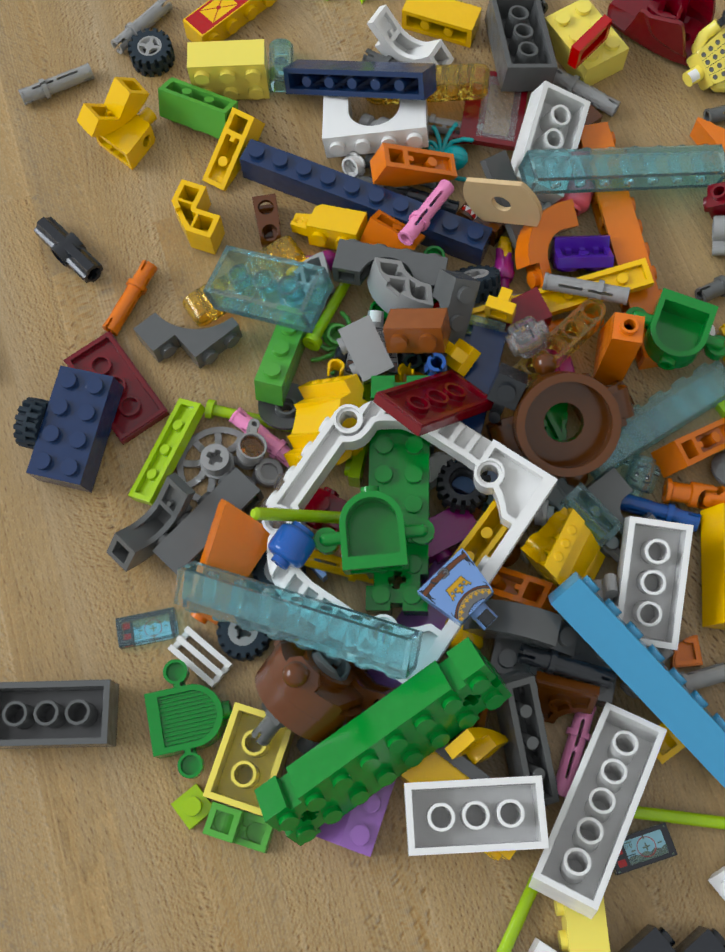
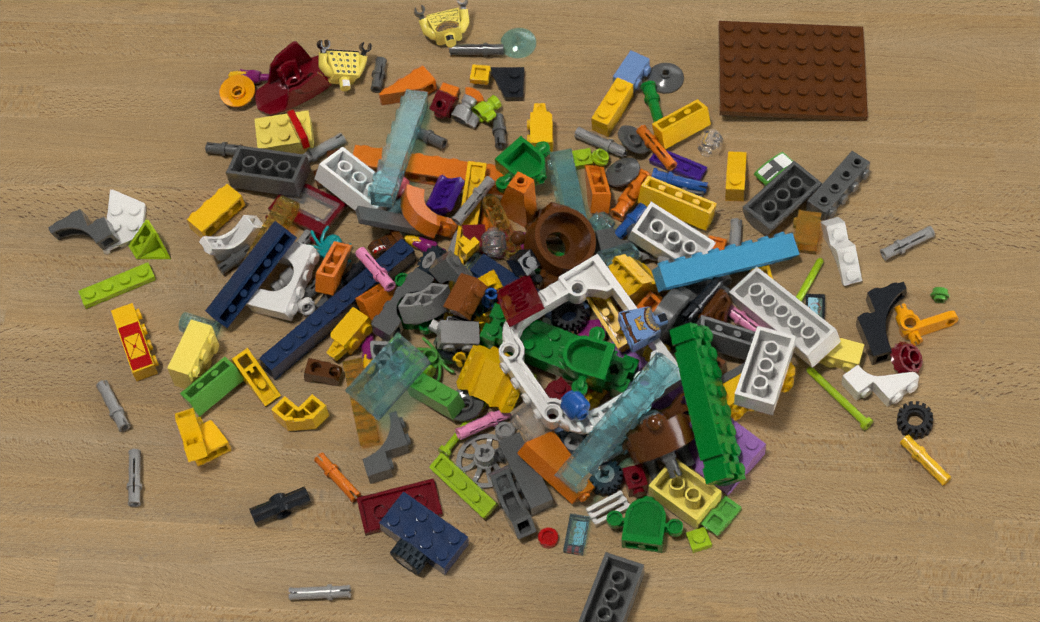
camera: 65 degrees left, 10 degrees down
black wheel [128,28,175,77] -> none
light grey piece [236,419,267,470] -> none
lime bar [250,507,341,524] -> none
yellow slope [444,727,509,765] -> none
tan piece [463,177,542,227] -> none
none -> dark grey pin [411,125,447,149]
none -> red tile [538,527,558,549]
none -> dark red brick [622,463,648,497]

